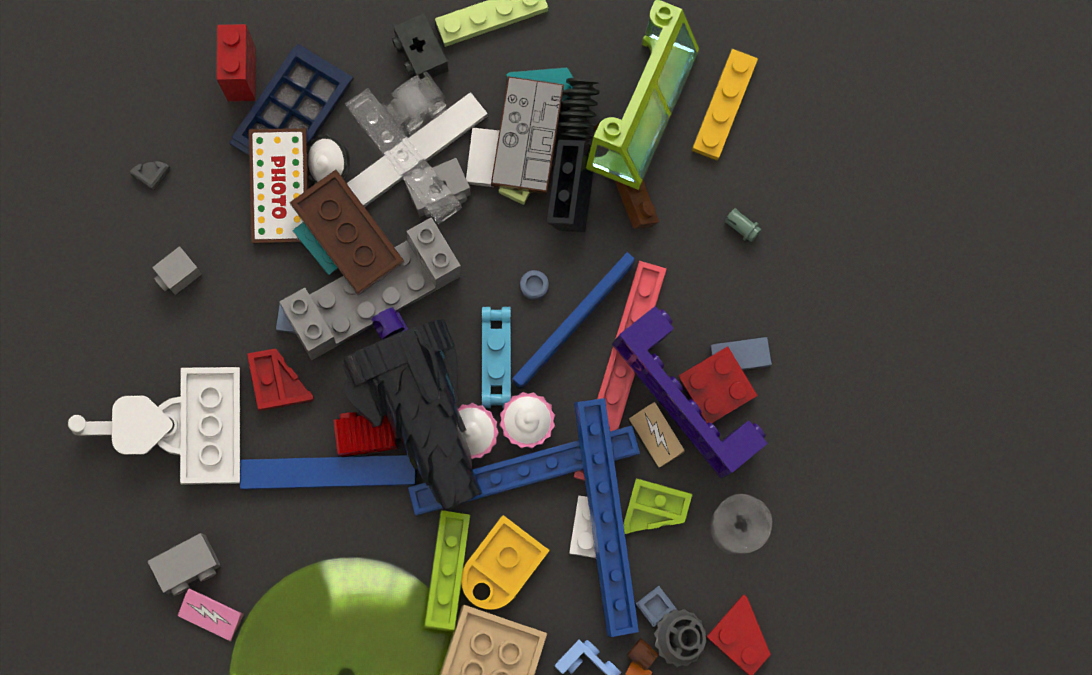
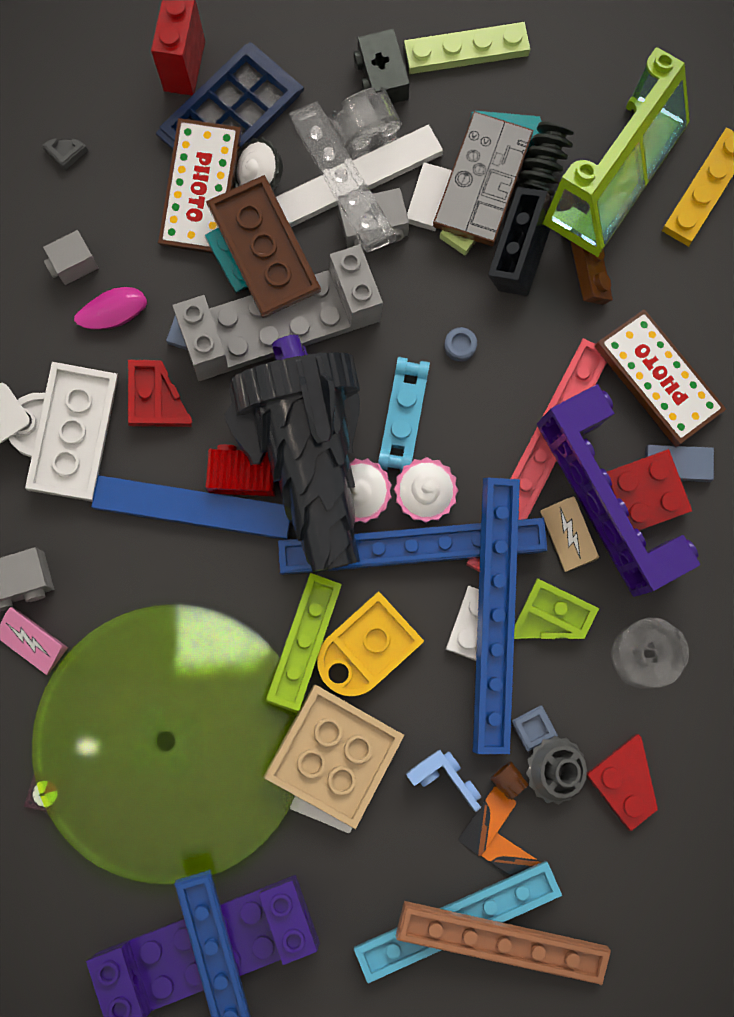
camera: 15 degrees right, 0 degrees up
blue tile [513,252,635,389] -> none
sand green pin [724,208,762,242] -> none
none -> dark pink arm [74,287,147,330]
none -> tile [594,309,726,447]

